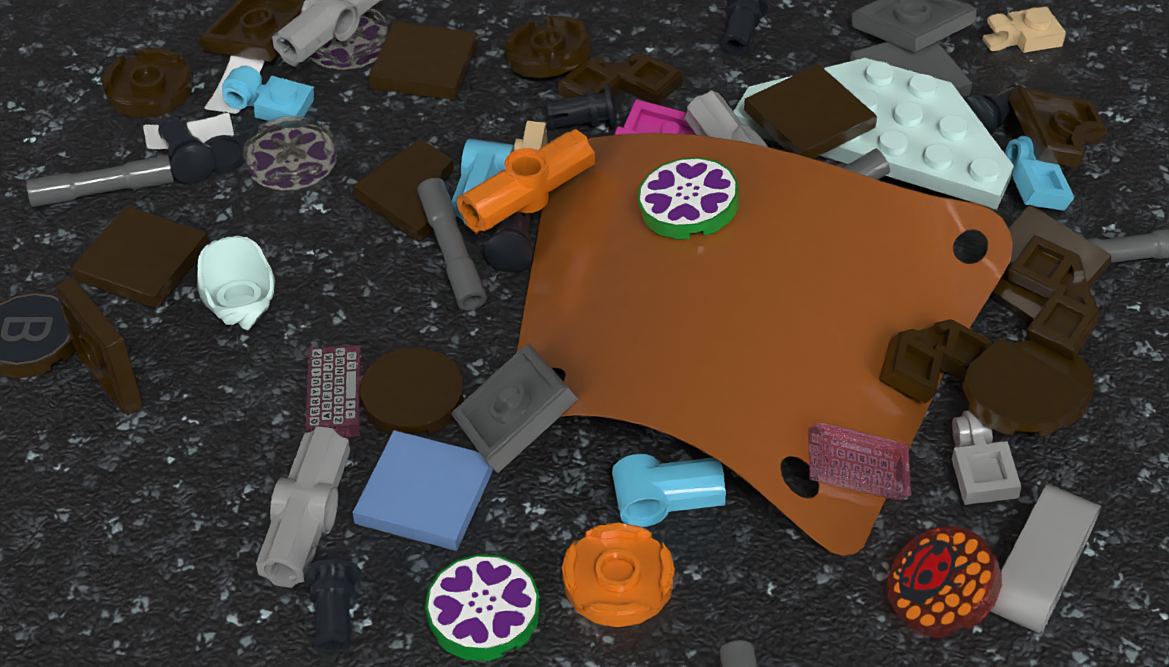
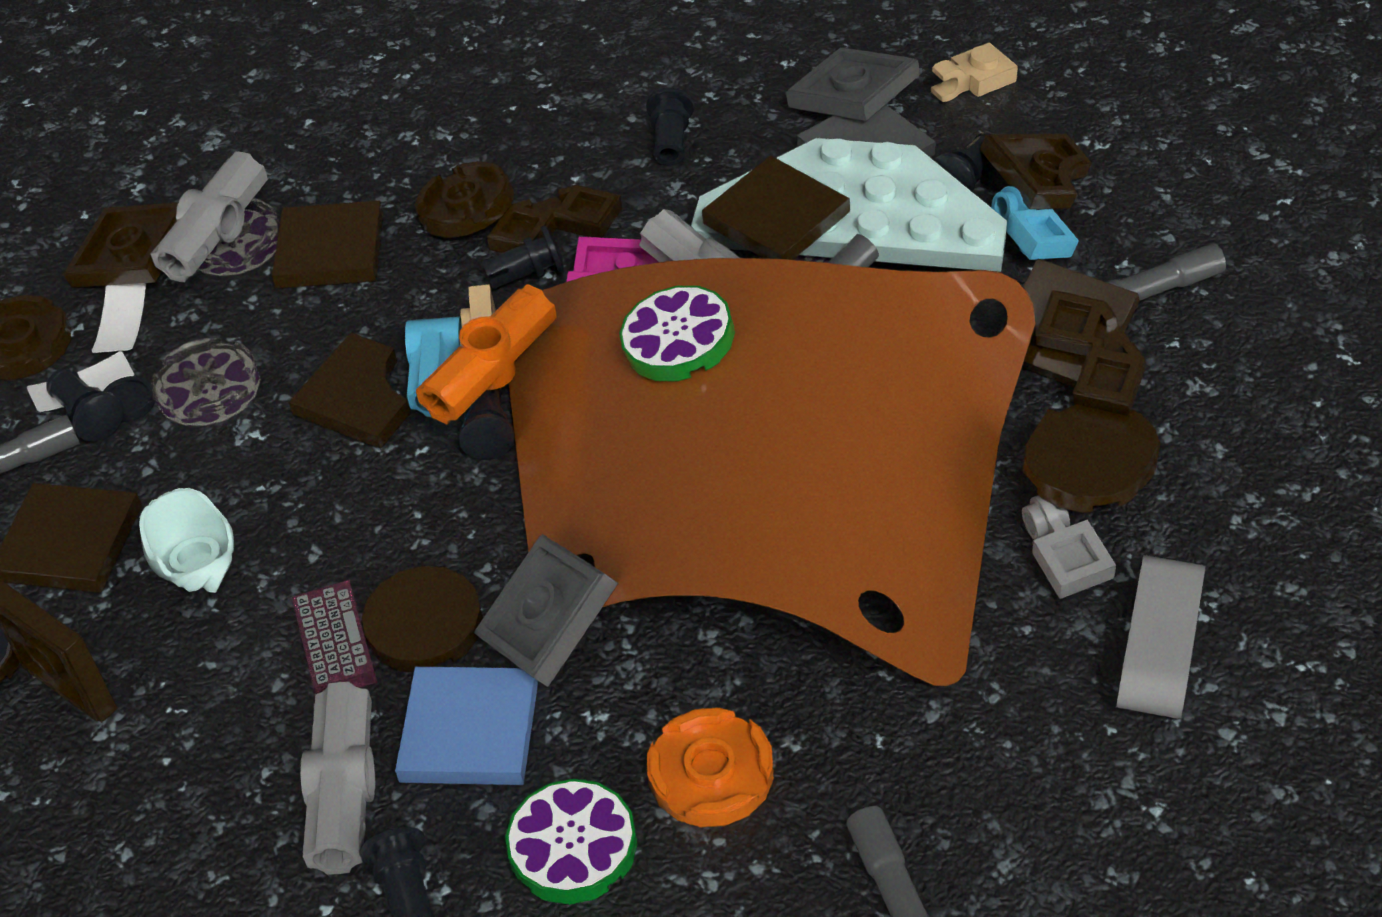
camera: 10 degrees left, 0 degrees up
medium azure plate [222,66,314,129] -> none
dark grey piece [417,178,487,310] -> none
medium azure piece [612,454,726,527] -> none
clear pink tile [808,422,911,500] -> none
dark brown tile [881,319,994,404] -> none
tile [888,526,1002,638] -> none

